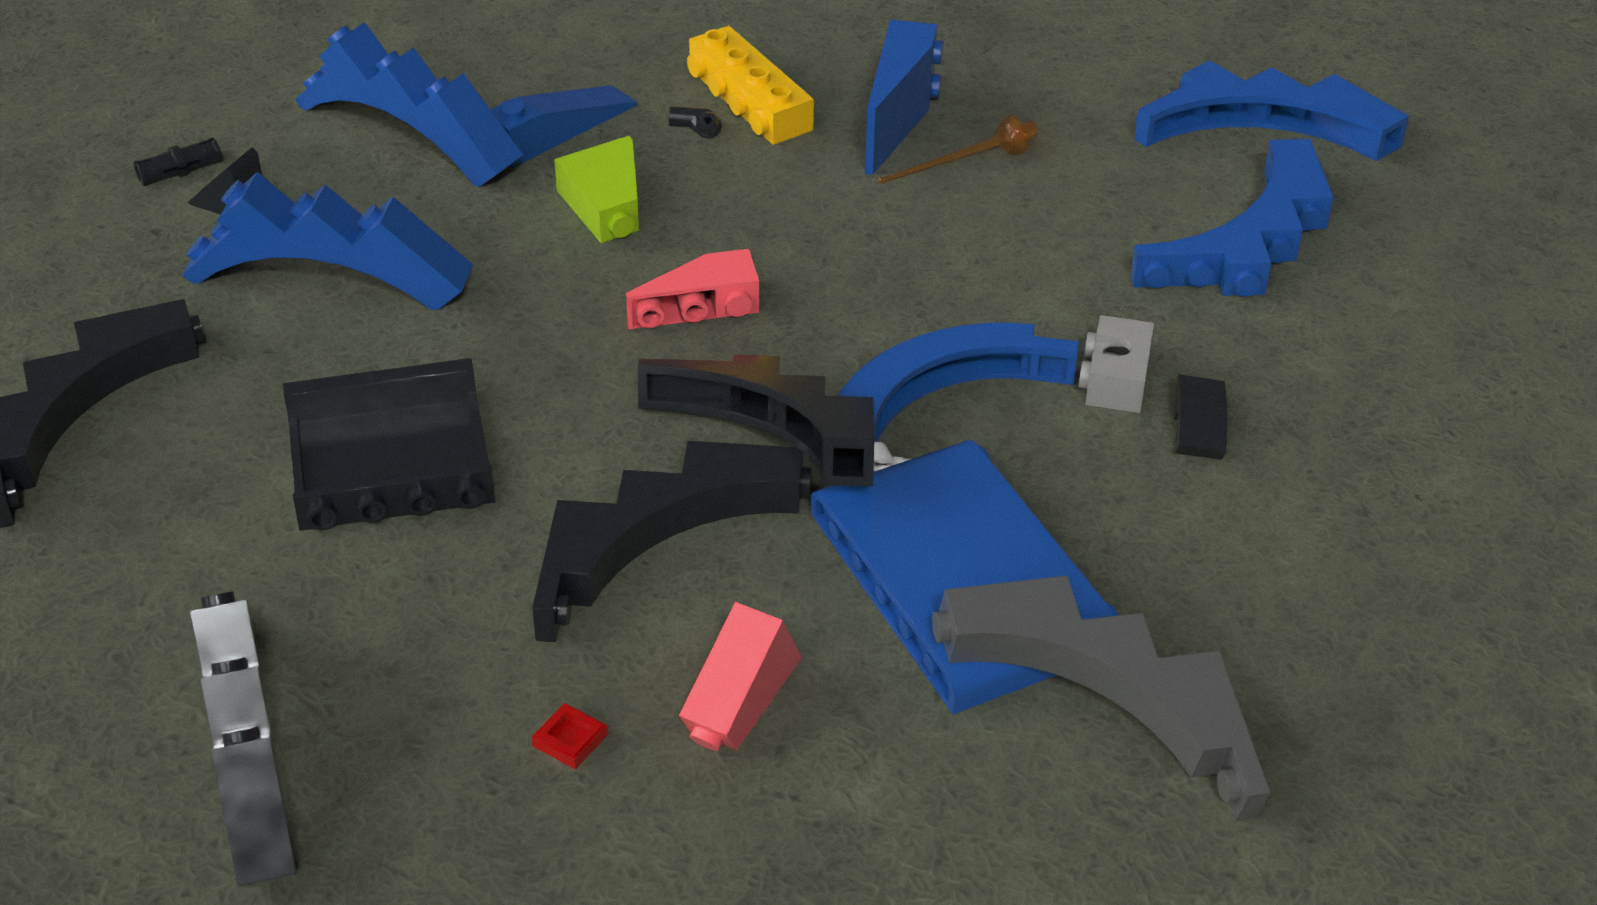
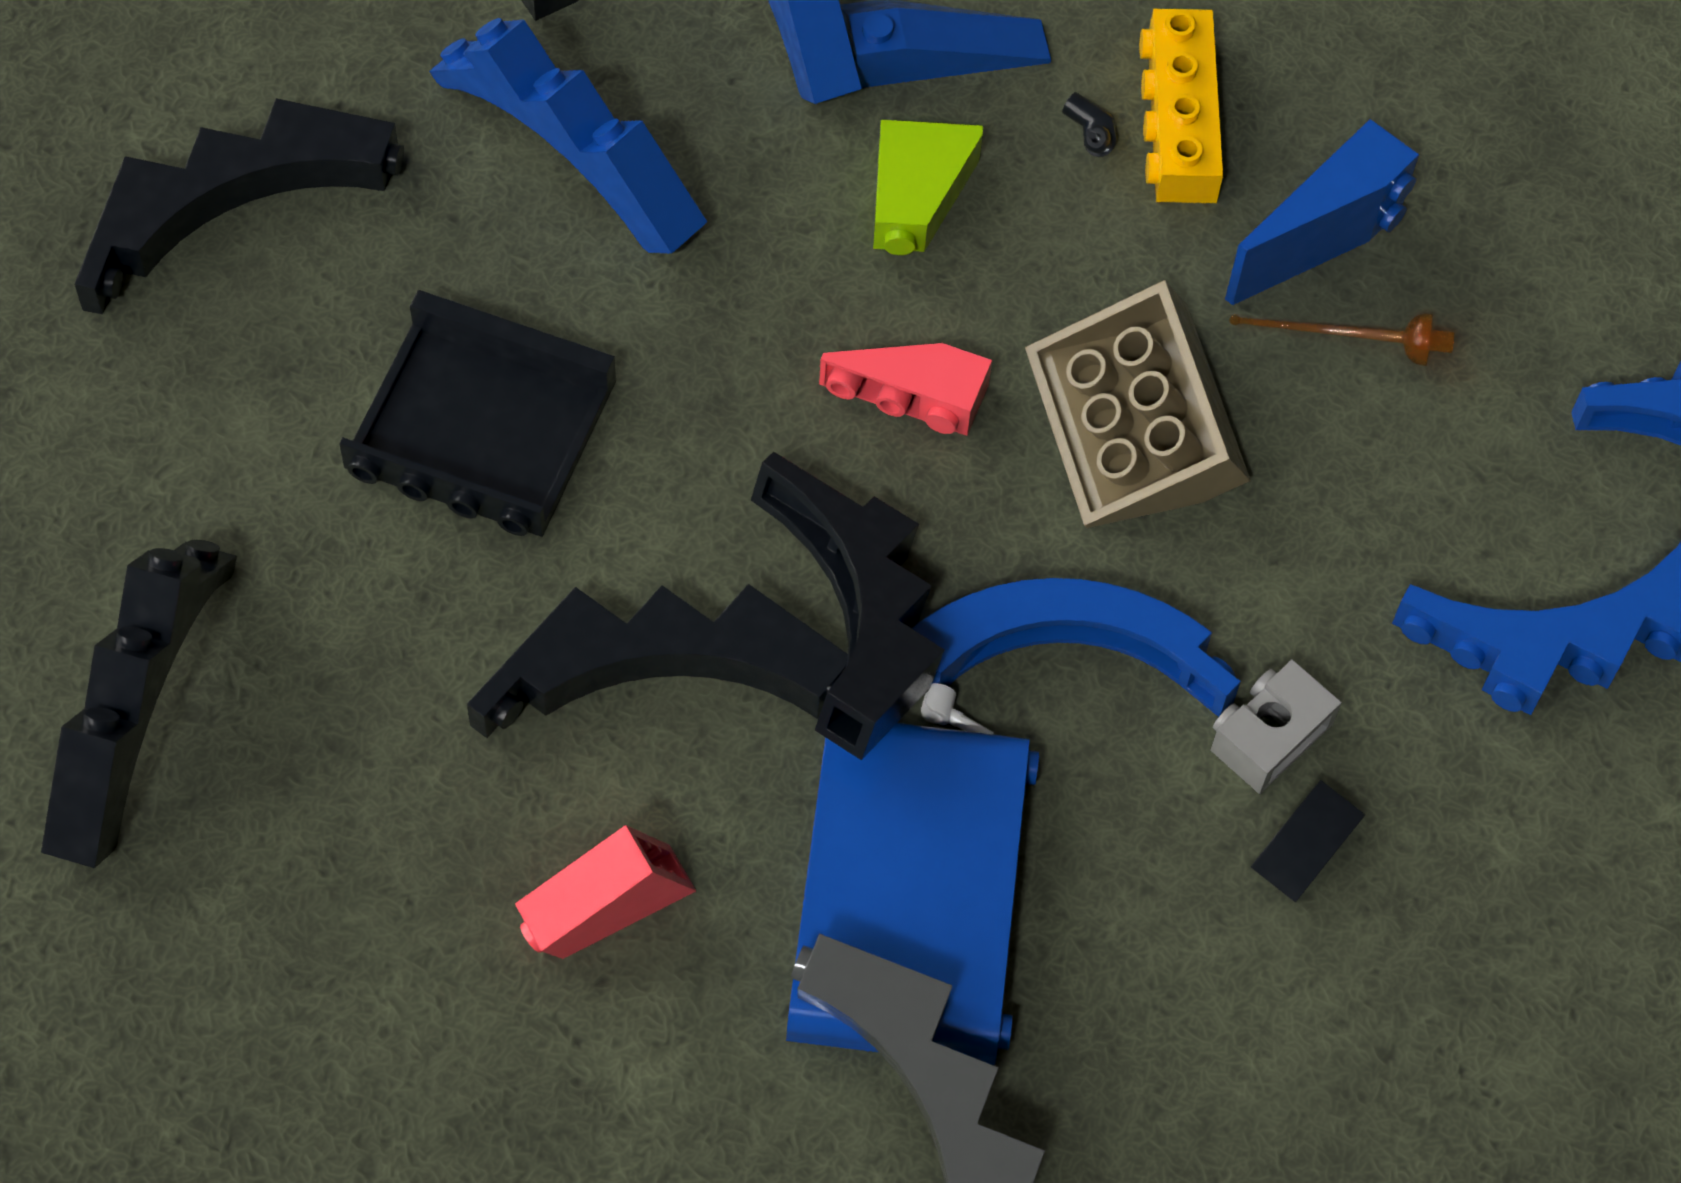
camera: 30 degrees right, 20 degrees up
red tile [532,703,608,770] -> none
none -> dark tan slope [1025,280,1251,528]

